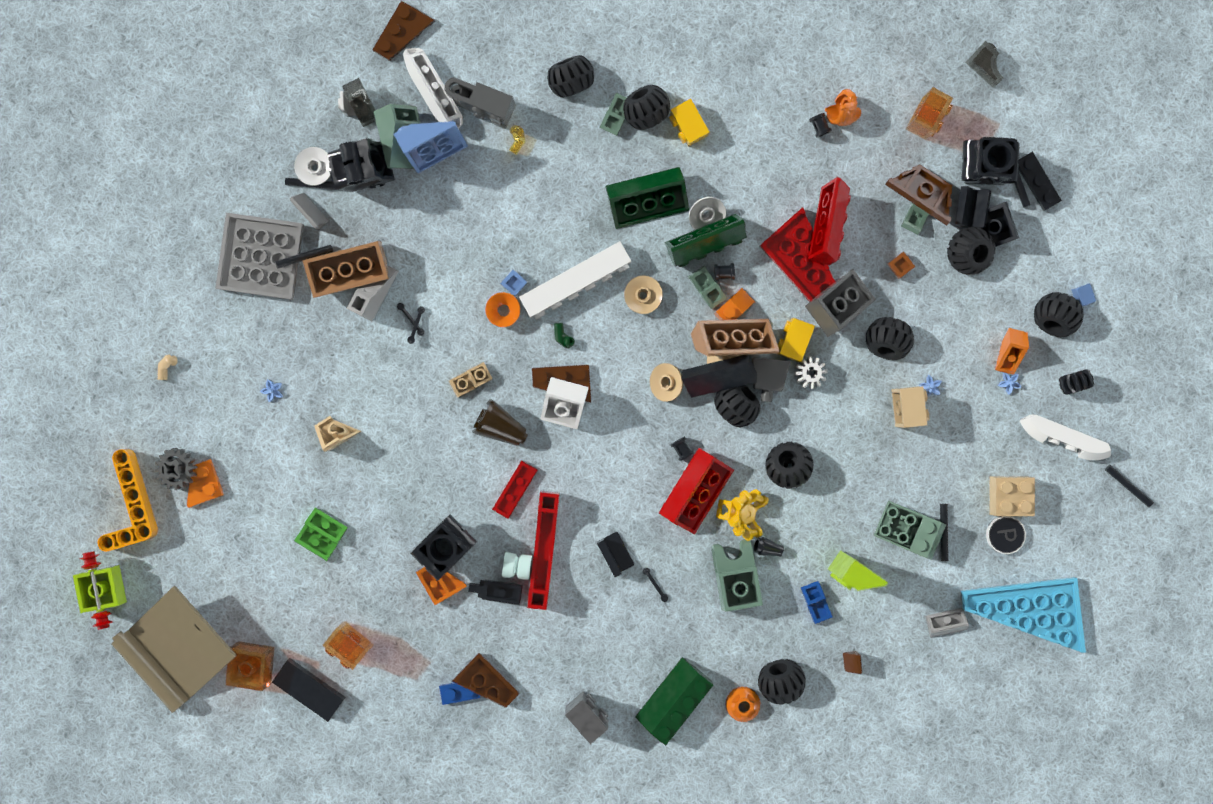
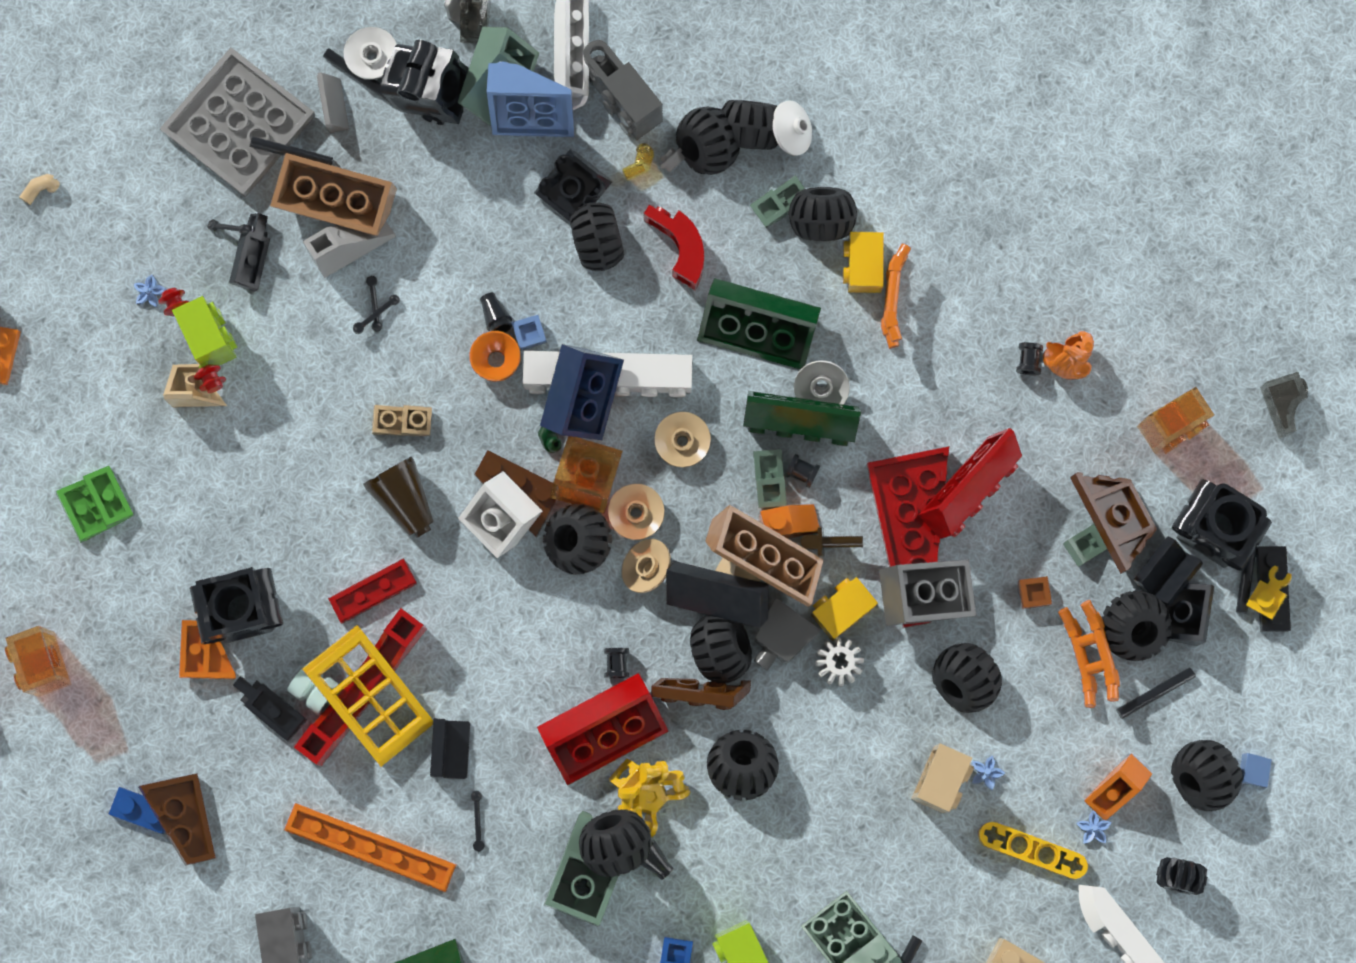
camera: 30 degrees right, 10 degrees down
none -> lime brick [158,287,238,394]
none -> black hinge [207,219,250,235]
none -> black hinge [229,213,270,292]
none -> orange tile [284,803,457,892]
none -> yellow piece [302,625,433,767]
none -> black cone [480,292,512,333]
none -> black slope [534,149,612,221]
none -> dark blue slope [540,344,624,441]
none -> black wheel [543,504,612,575]
none -> clear orange brick [550,436,623,514]
none -> black wheel [570,202,624,271]
none -> black wheel [579,809,652,877]
none -> tan dish [608,484,664,540]
none -> red arch [643,205,704,291]
none -> reddish brown wing [651,678,751,710]
none -> light grey plate [660,148,685,173]
none -> black wheel [676,106,740,175]
none -> white dish [773,101,812,156]
none -> dark brown arm [801,528,863,556]
none -> orange piece [881,243,911,349]
none -> yellow beam [978,822,1088,879]
none -> orange piece [1058,600,1120,708]
none -> black bar [1116,667,1196,719]
none -> yellow plate [1246,566,1292,620]

